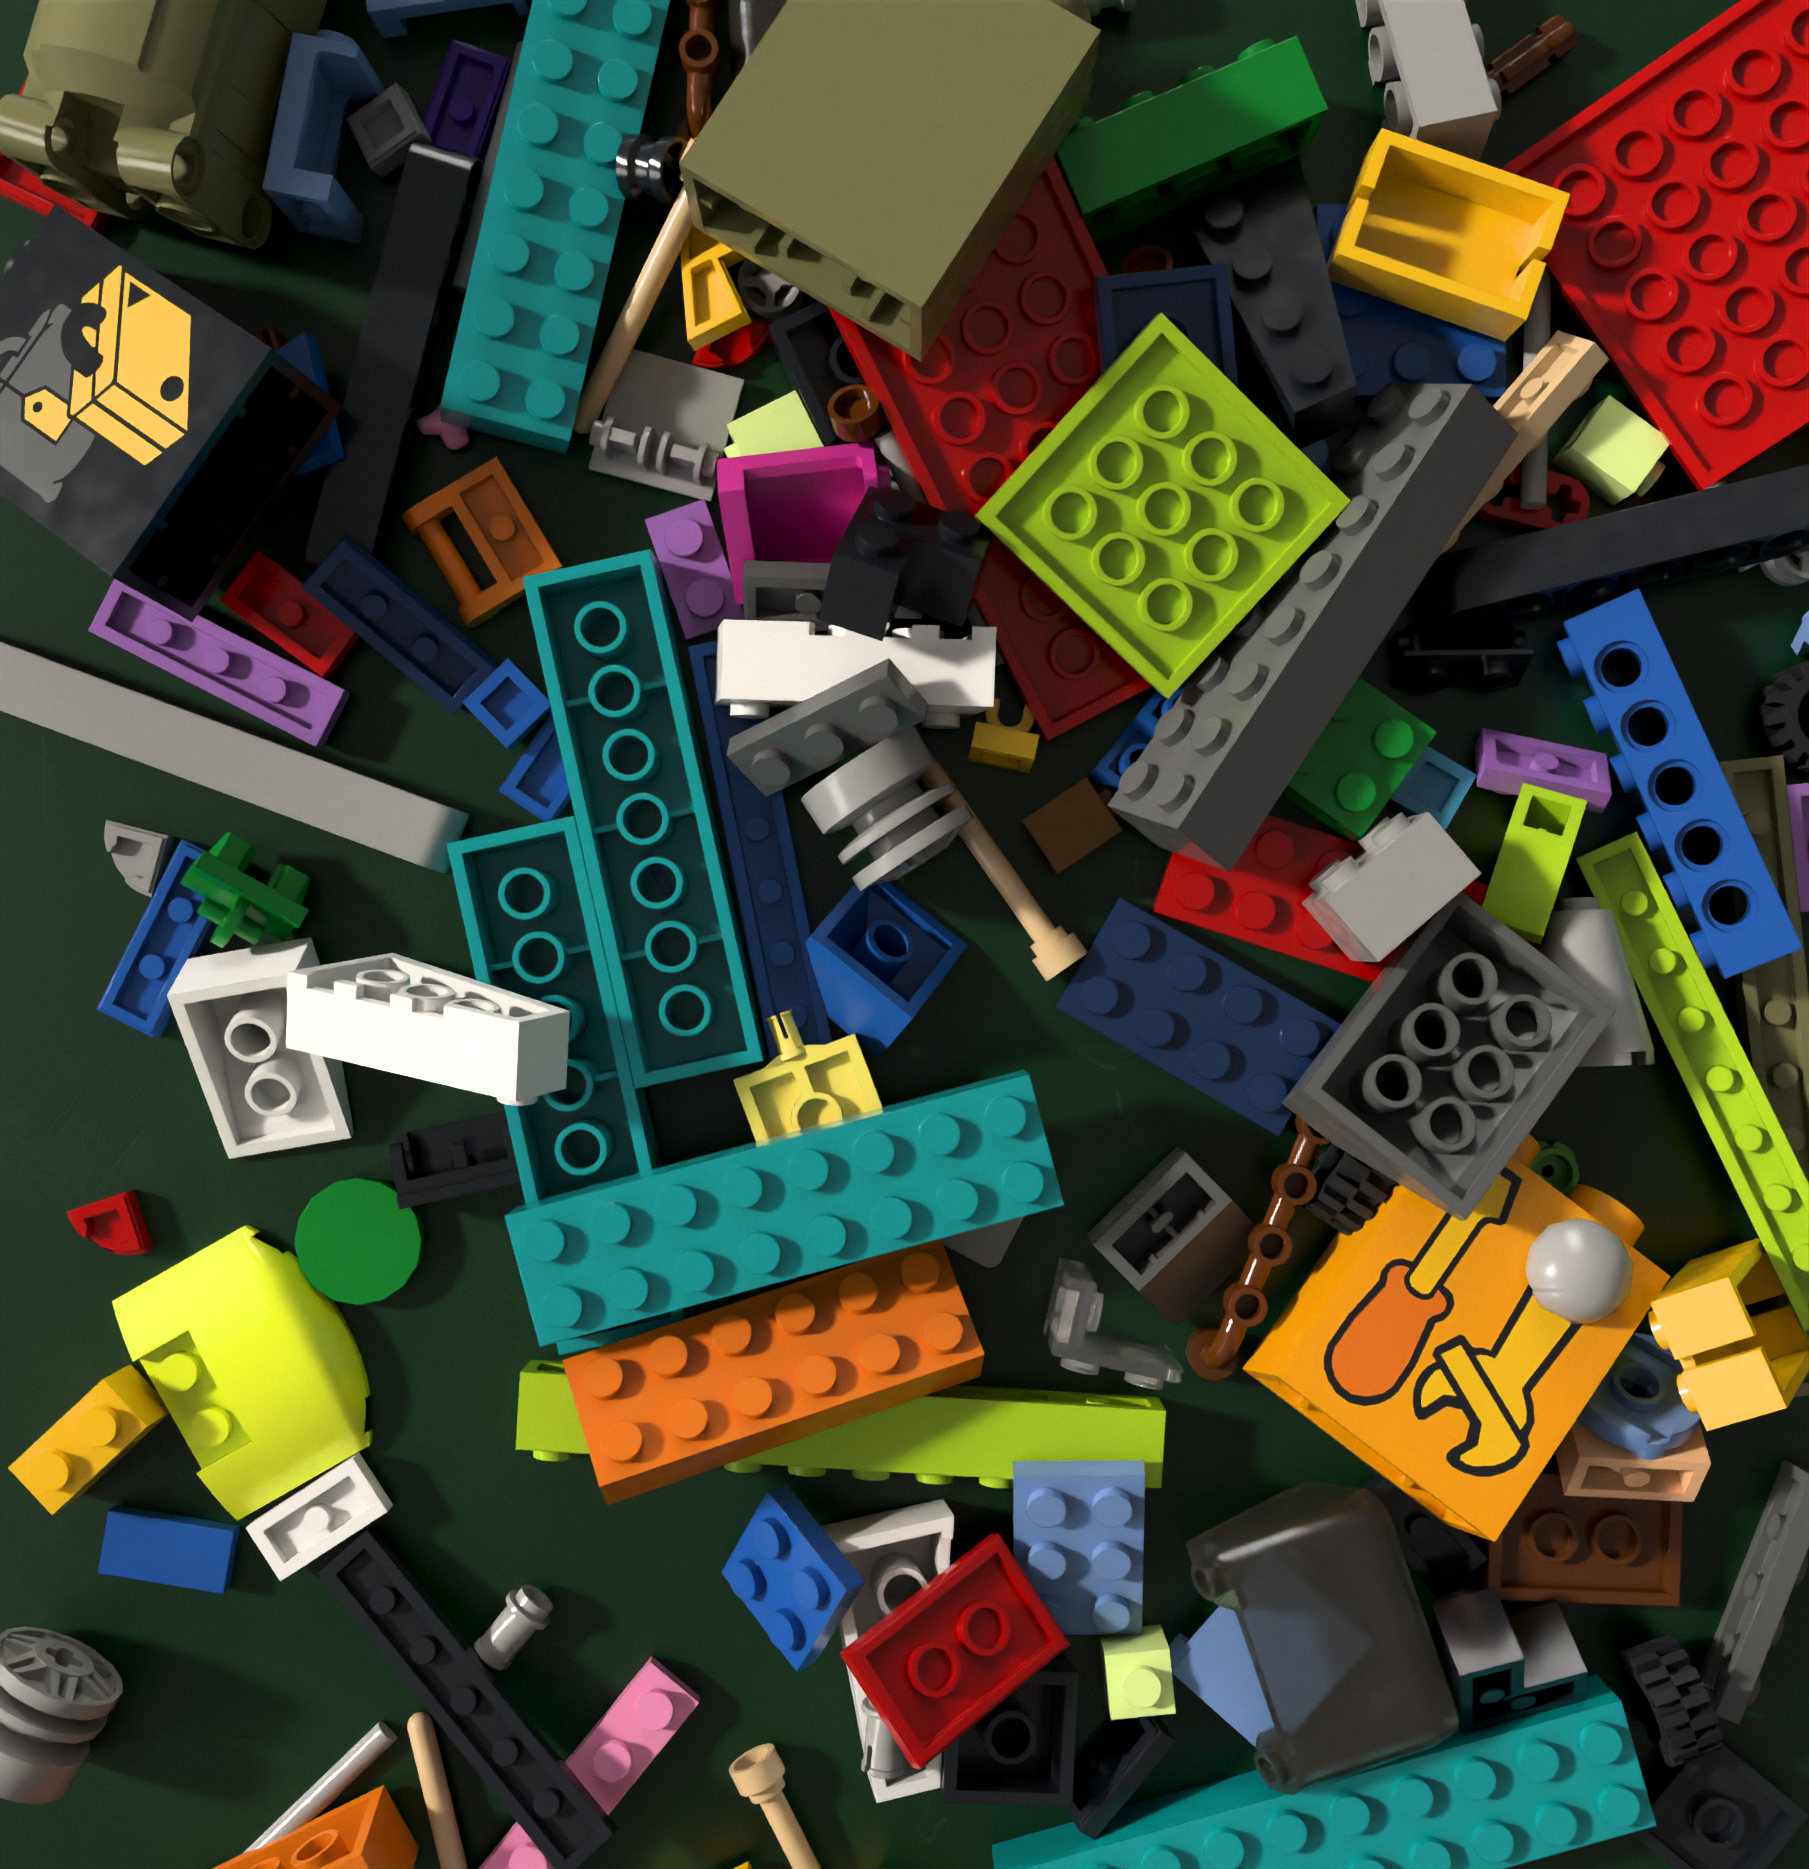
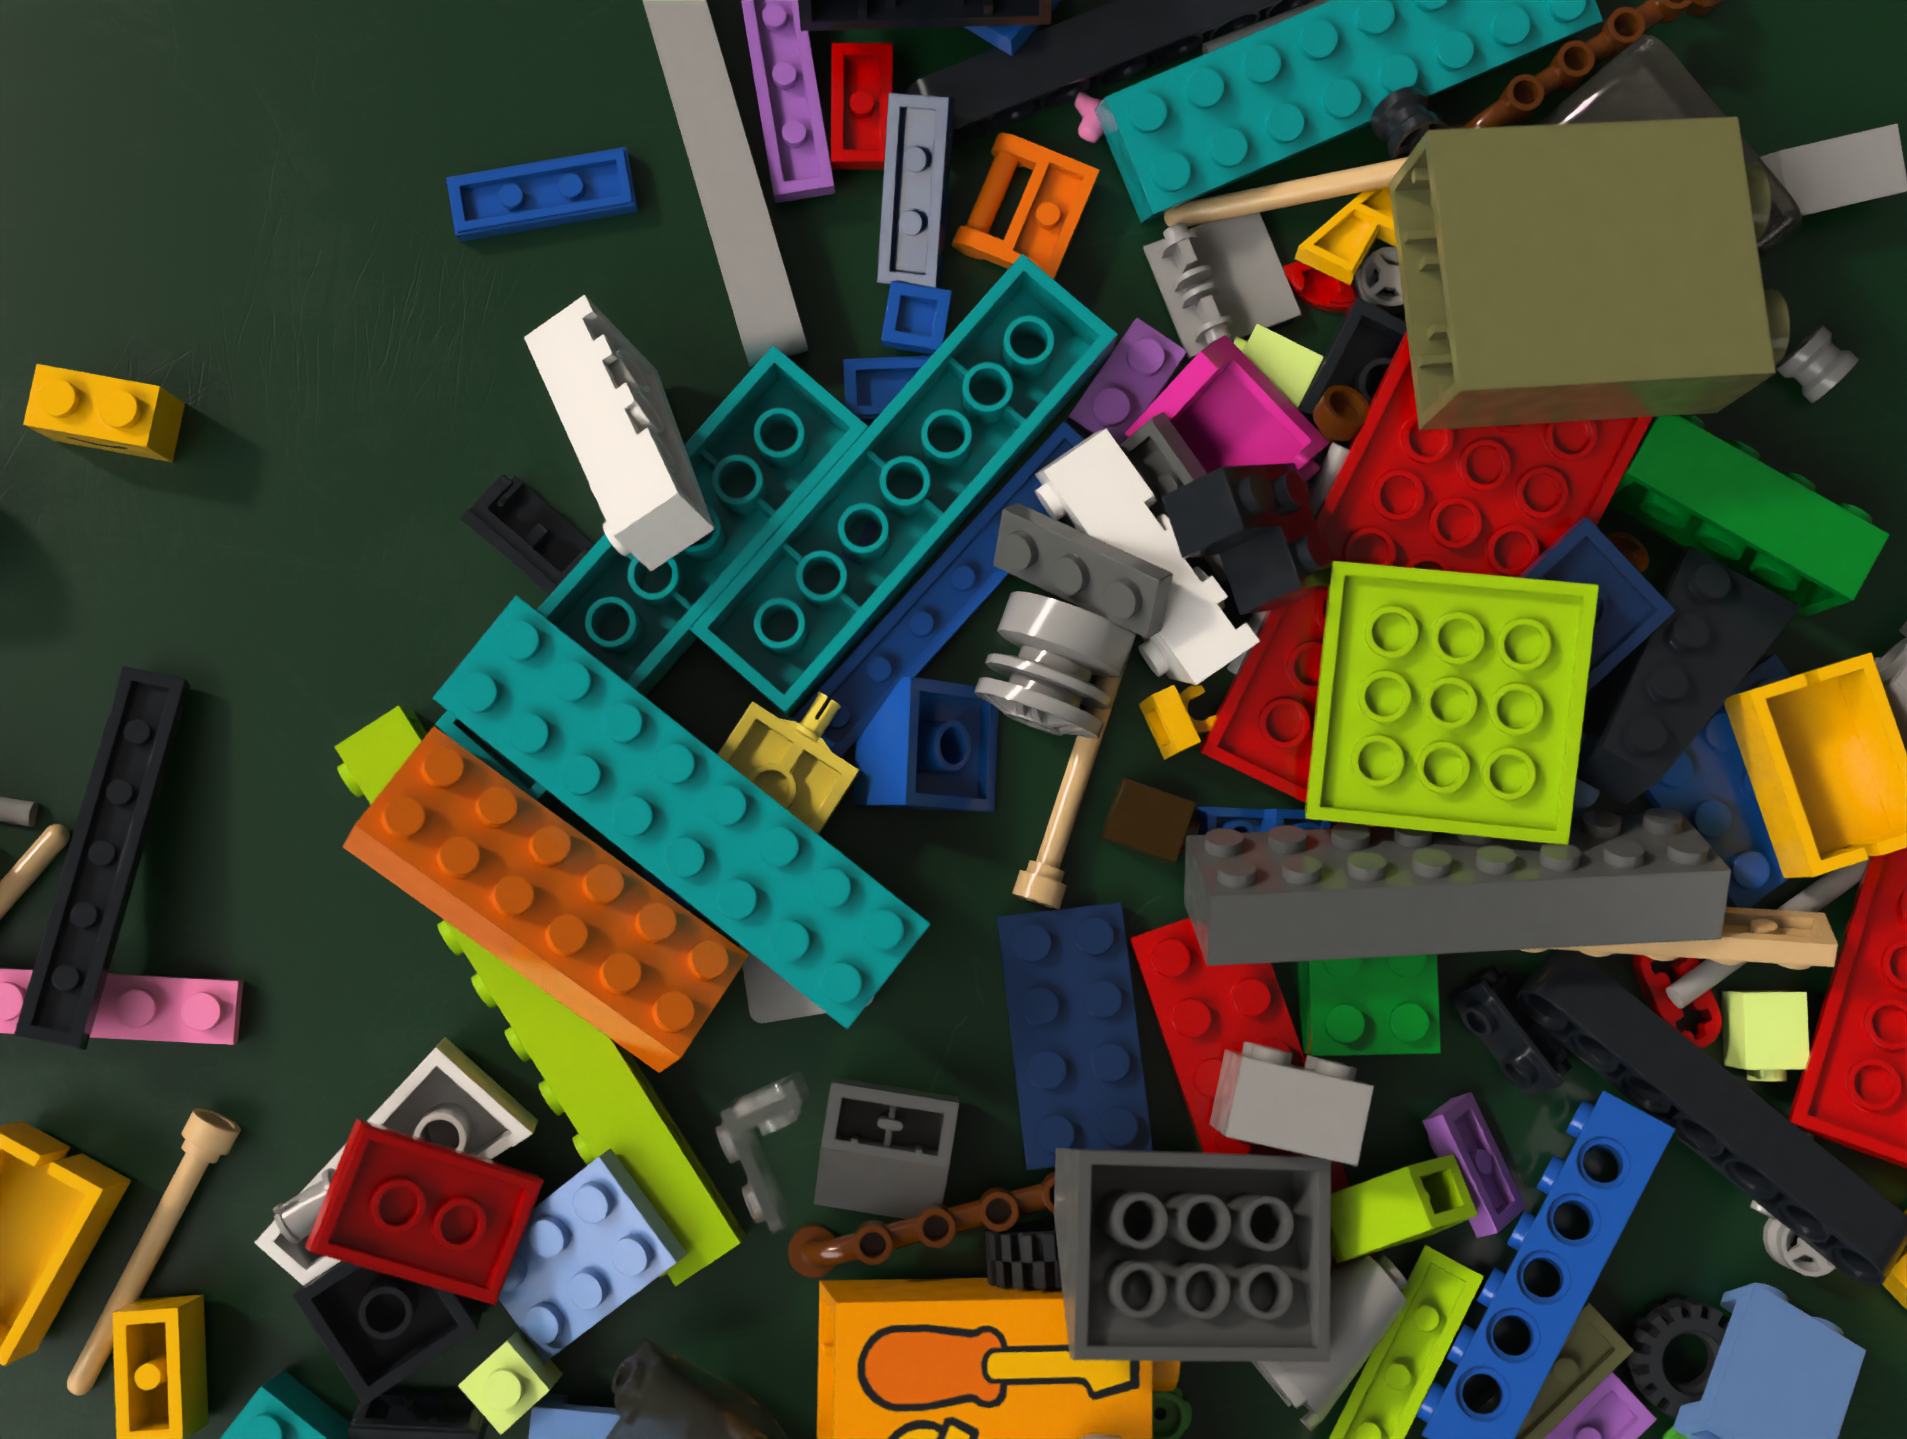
camera: 45 degrees right, 5 degrees down
red tile [66,1190,154,1255] -> none
blue tile [98,1505,240,1594] -> none
light grey tile [104,820,175,897] -> none
neon yellow slope [112,1224,373,1521] -> none
white slope [167,937,354,1159] -> none
green hips [180,832,310,948] -> none
white plate [246,1453,393,1581] -> none
green tile [294,1177,425,1305] -> none
light grey pin [474,1584,553,1670] -> none
blue plate [721,1483,865,1672] -> none
dark azure plate [1388,746,1477,830] -> none

